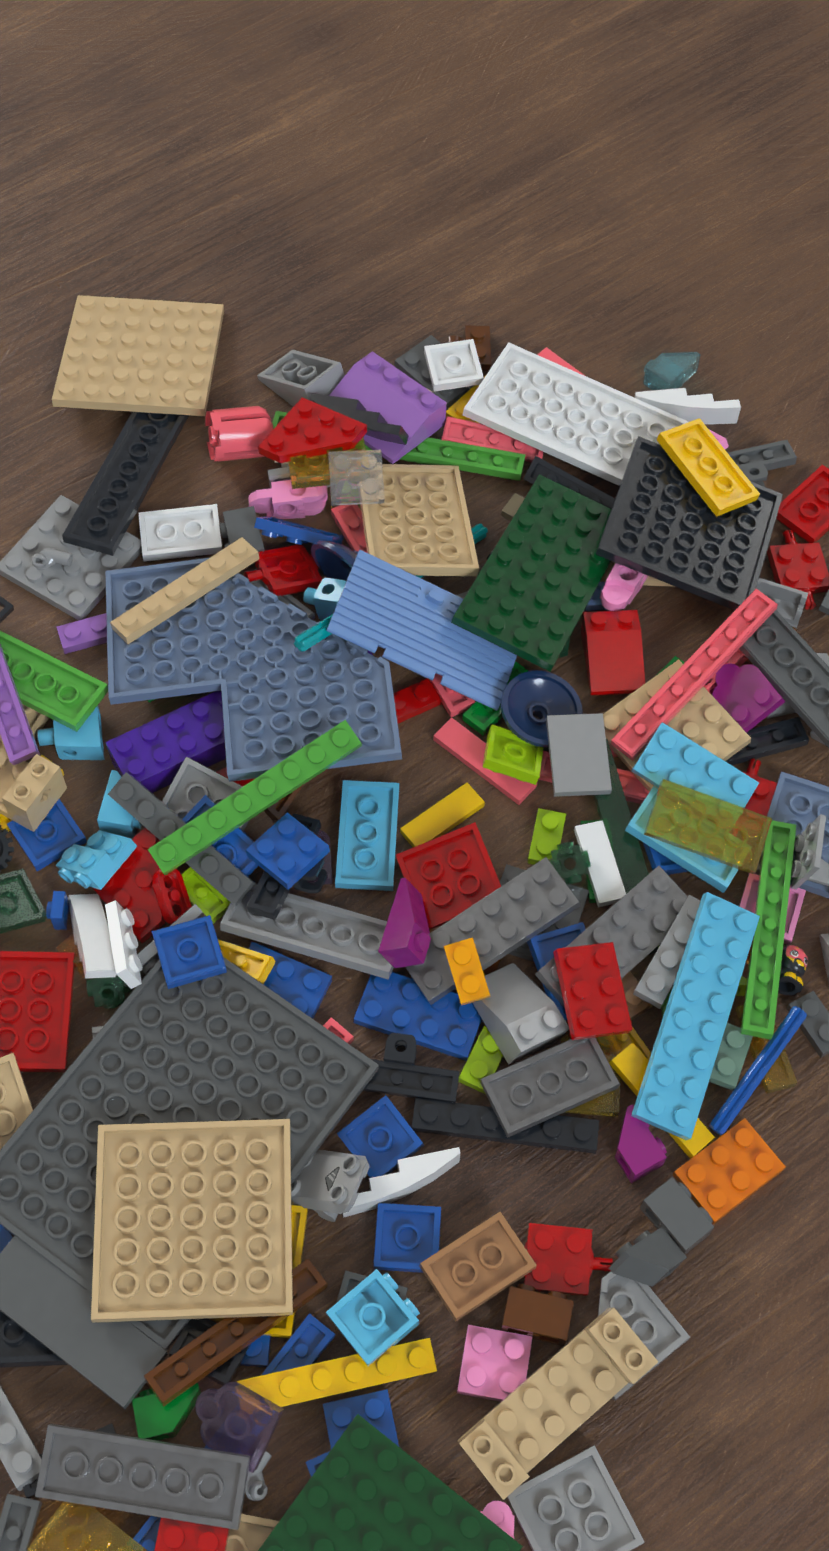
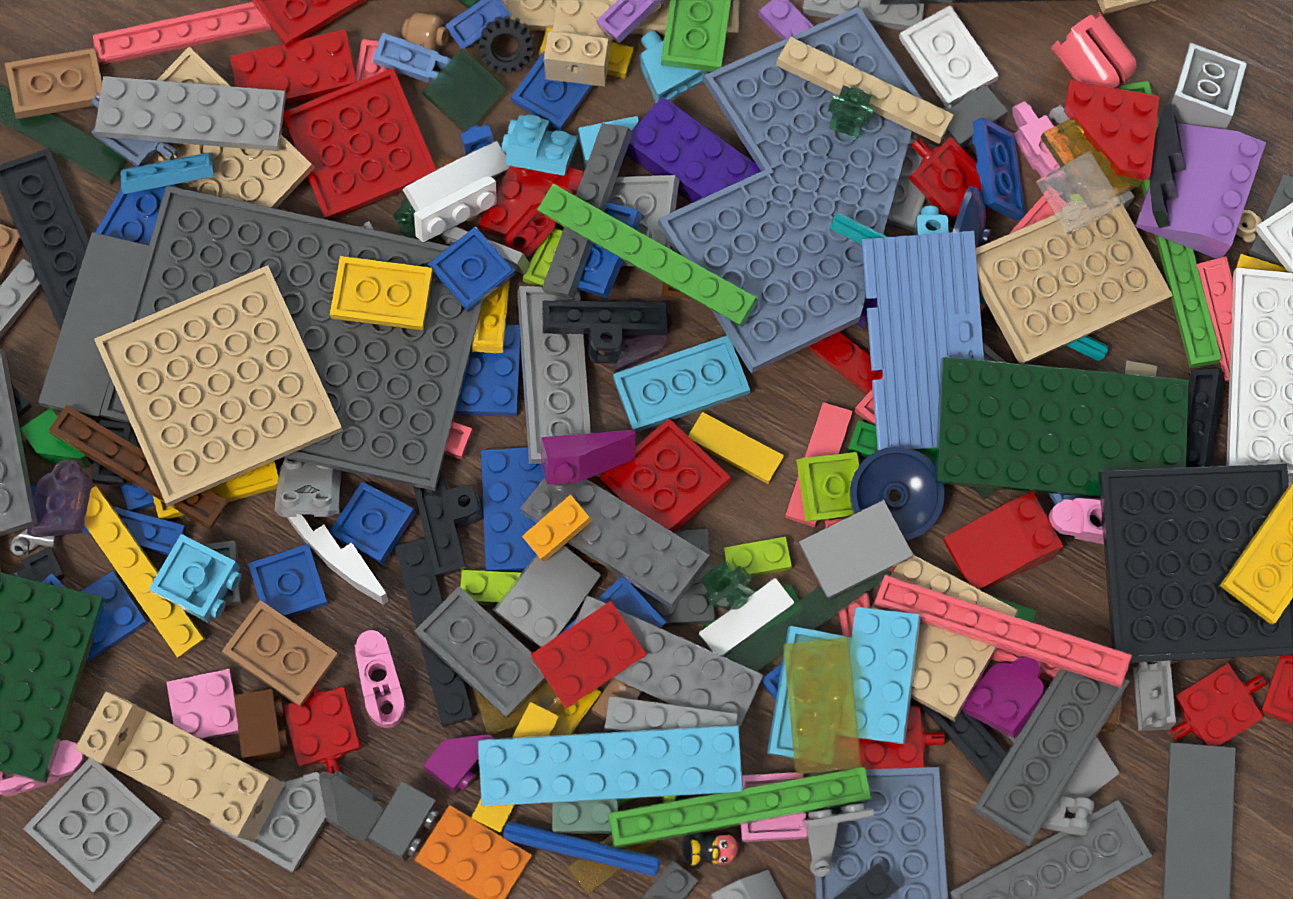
camera: 70 degrees right, 10 degrees up
blue plate [246,812,330,890] -> none
none -> black plate [10,547,65,582]
none -> yellow plate [330,256,433,330]
none -> bright pink piece [355,630,406,728]
none -> clear green brick [827,85,874,139]

